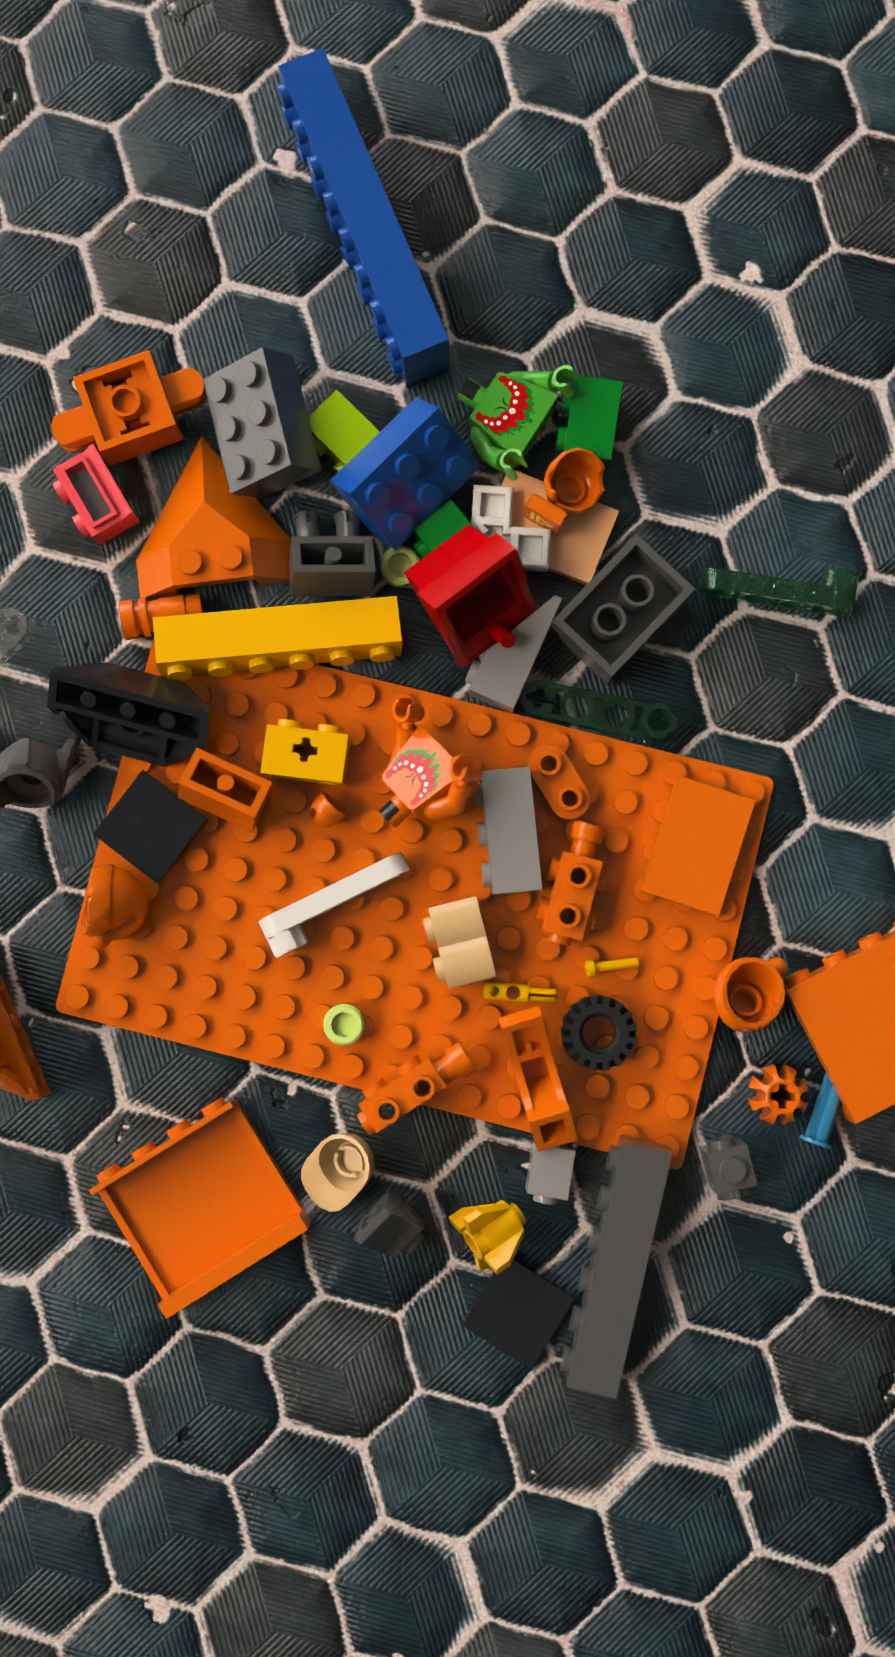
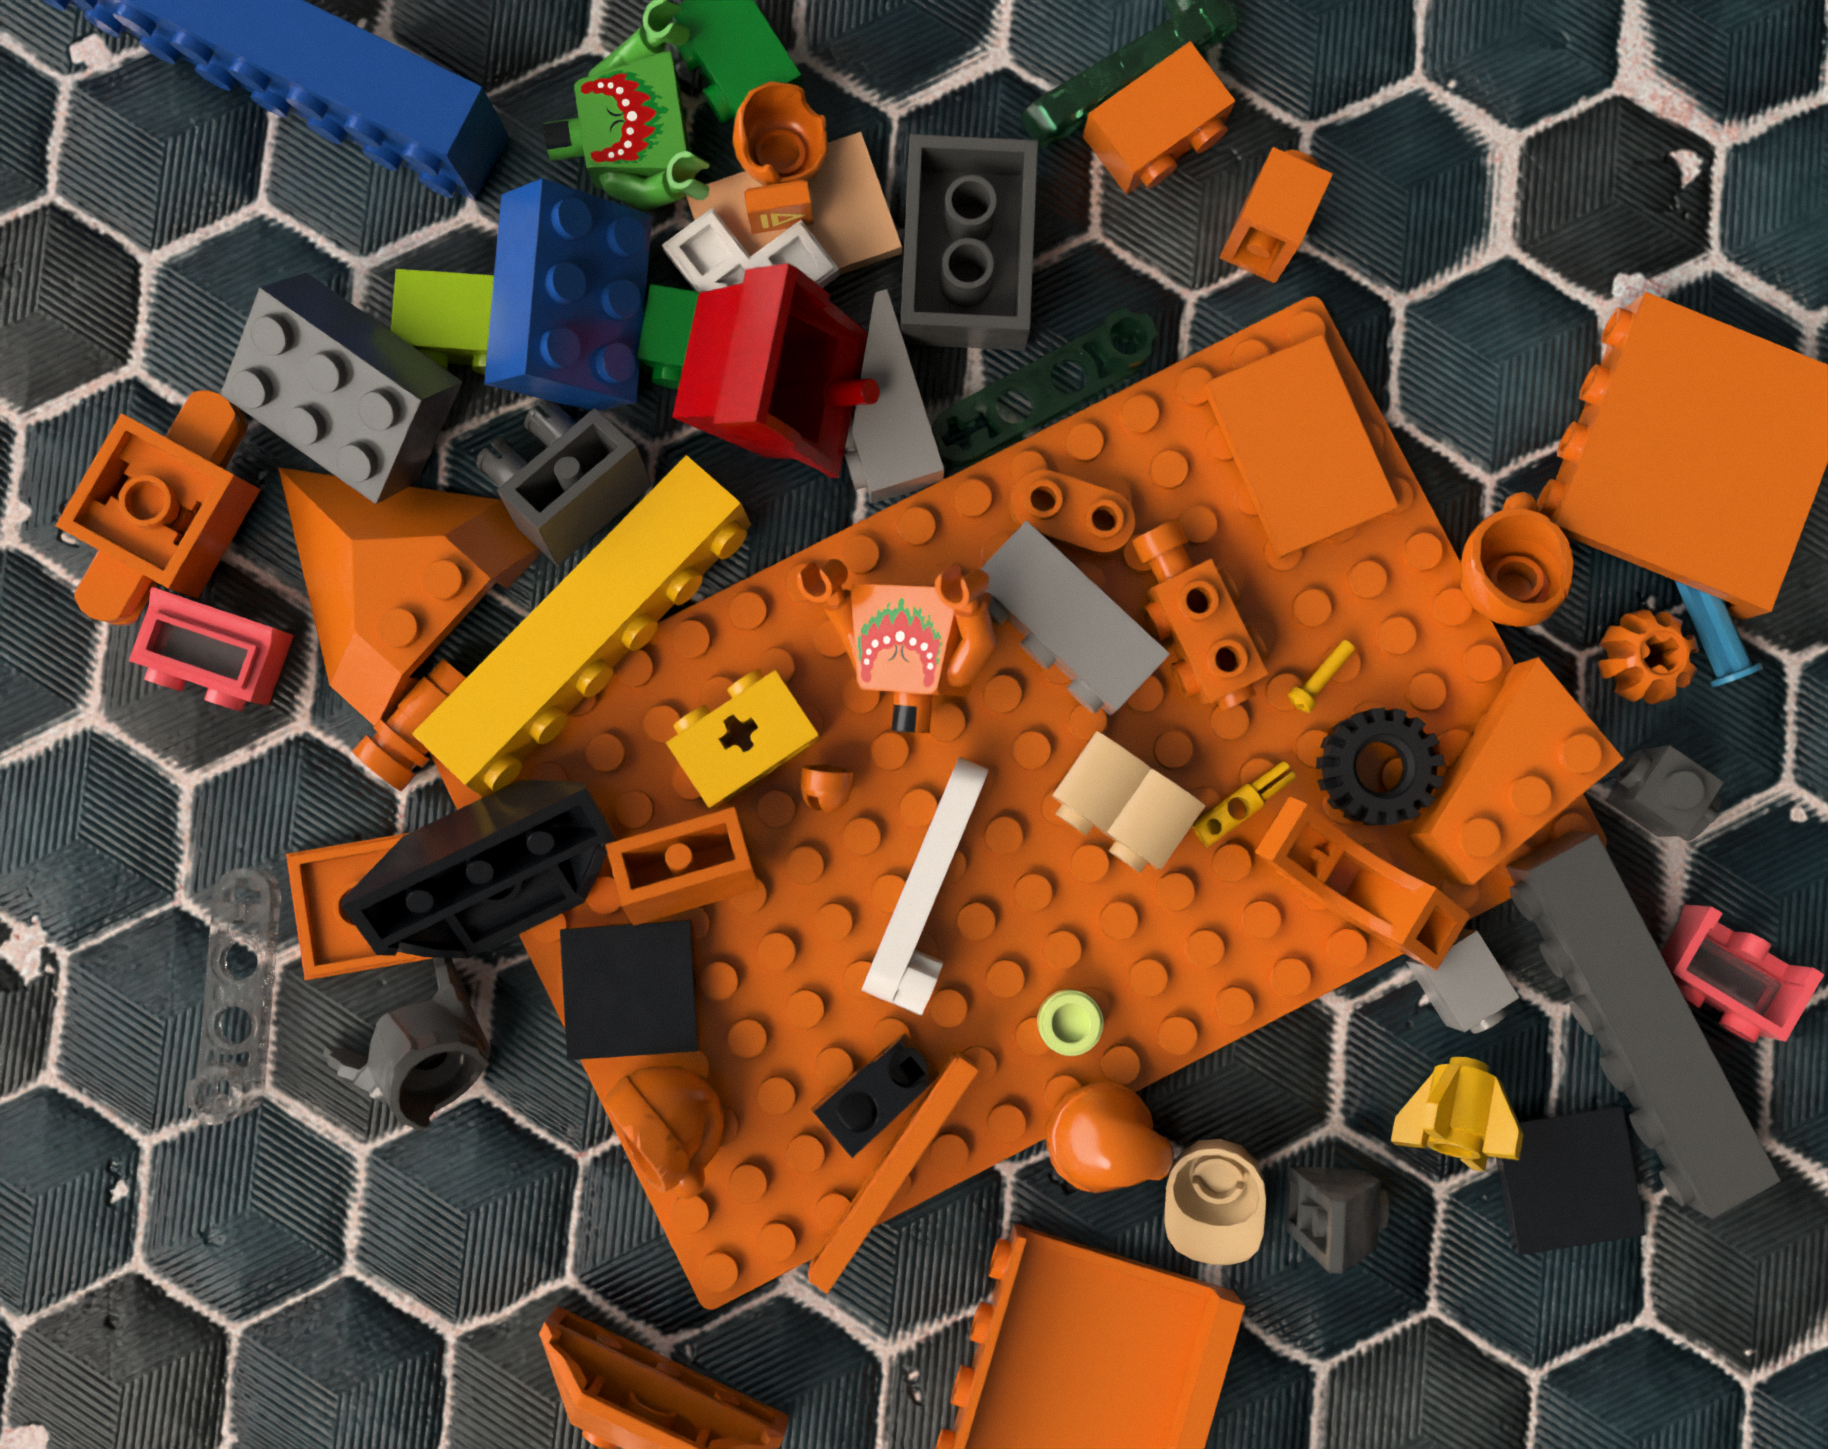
camera: 50 degrees left, 0 degrees up
orange brick [357,1042,476,1136] -> none
yellowish green tile [380,546,420,588] -> none
none -> orange tile [286,833,433,980]
none -> orange tile [807,1051,979,1294]
none -> black leg [810,1033,939,1158]
none -> orange piece [1045,1081,1175,1193]
none -> orange brick [1083,41,1235,195]
none -> orange brick [1219,147,1333,283]
none -> orange wedge [1409,657,1624,885]
none -> coral window [1661,904,1824,1043]

